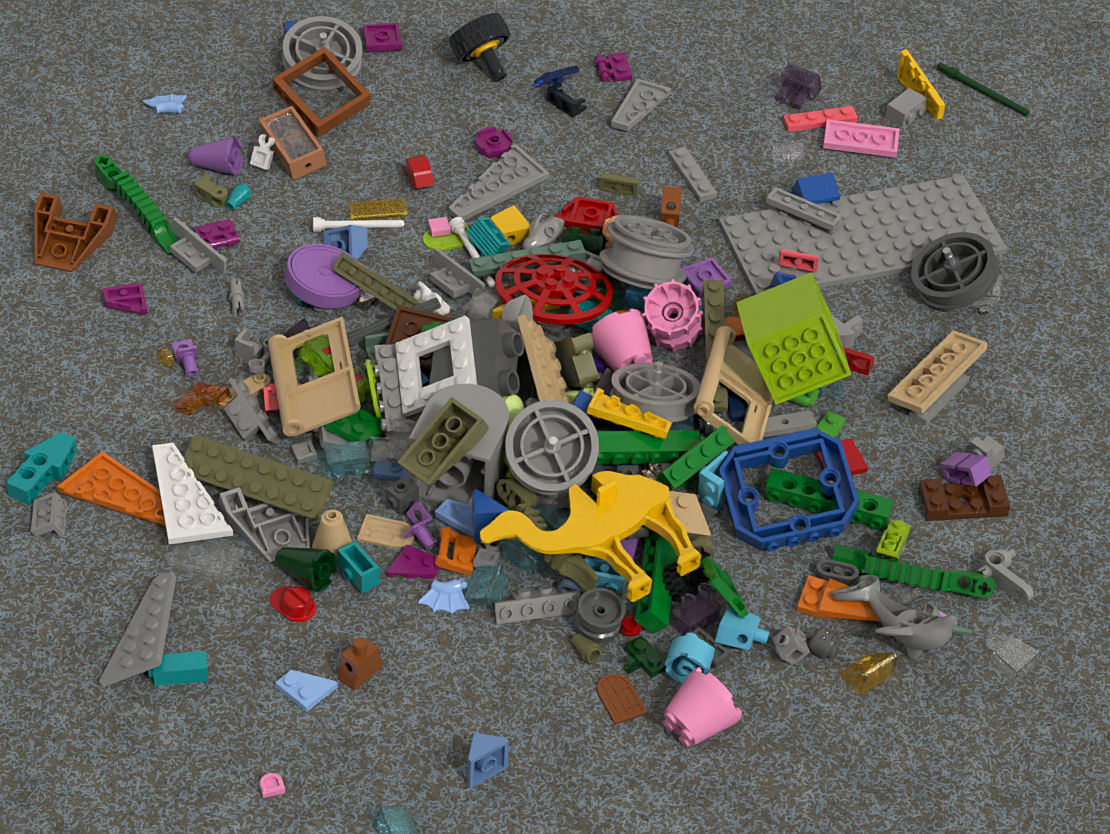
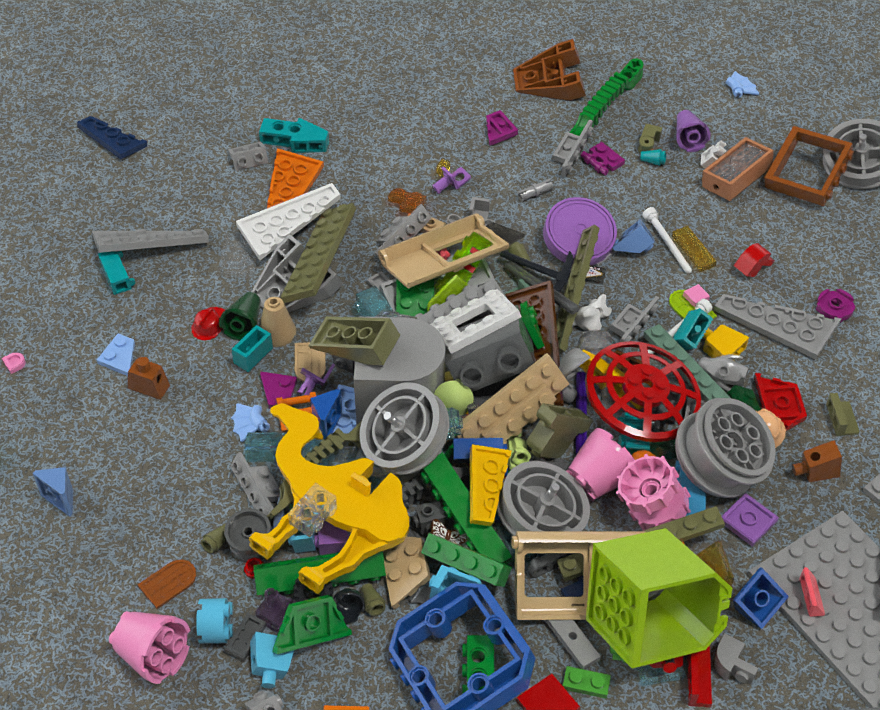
camera: 75 degrees right, 5 degrees up
dark green plate [623,636,666,678] -> none
none -> clear brick [288,483,337,537]
none -> black piece [500,251,574,292]

